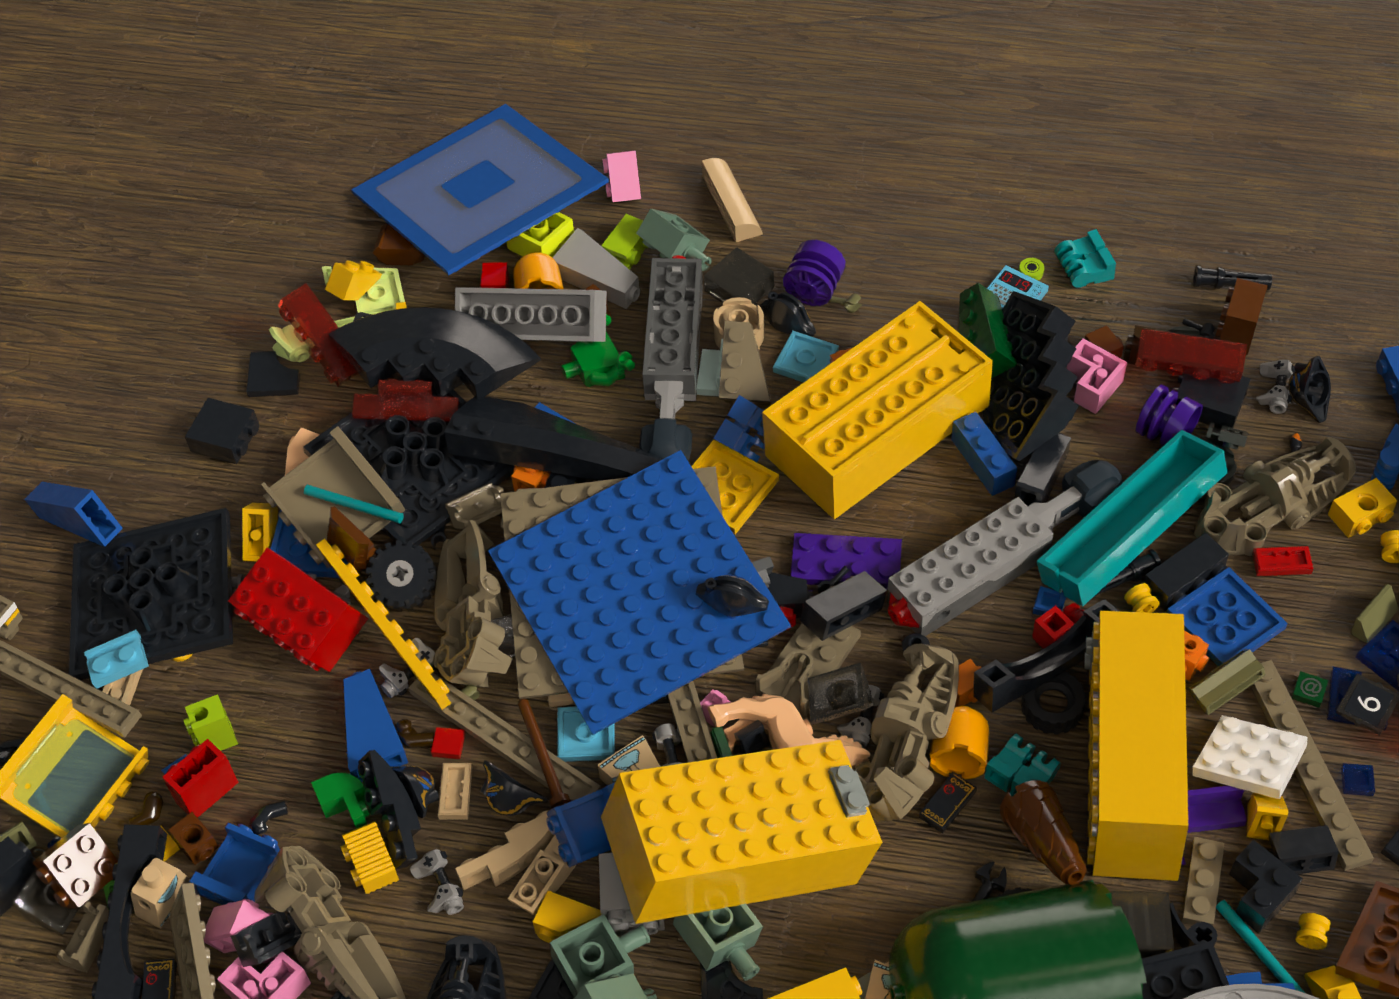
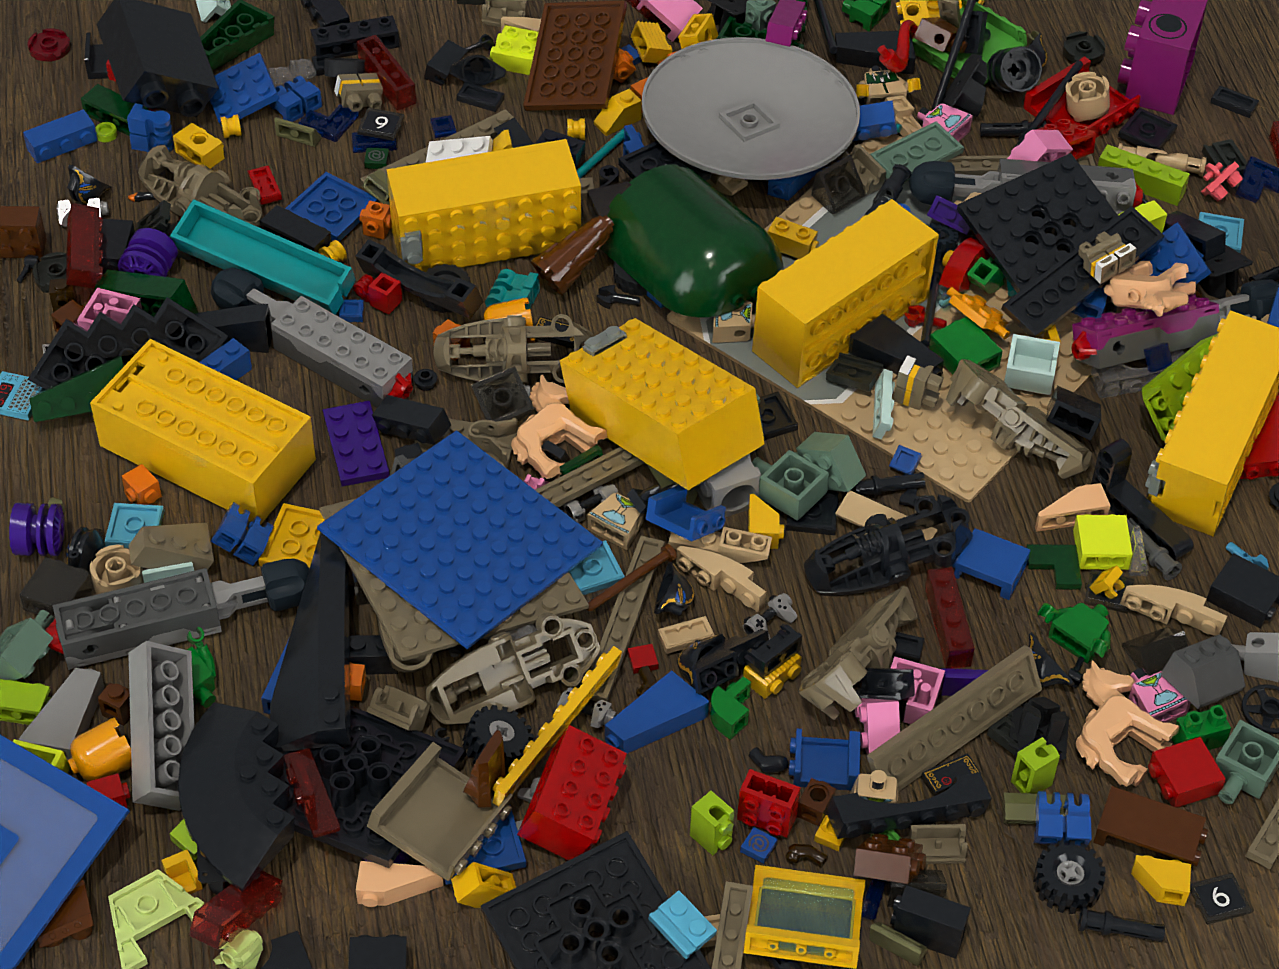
camera: 115 degrees left, 5 degrees down
teal bar [304,484,404,524] -> none
yellow slope [325,260,382,300] -> none
black hat [695,575,769,617] -> none
black hand [818,565,849,594] -> none
none -> dark green wedge [94,270,199,316]
none -> black hinge [744,623,802,679]

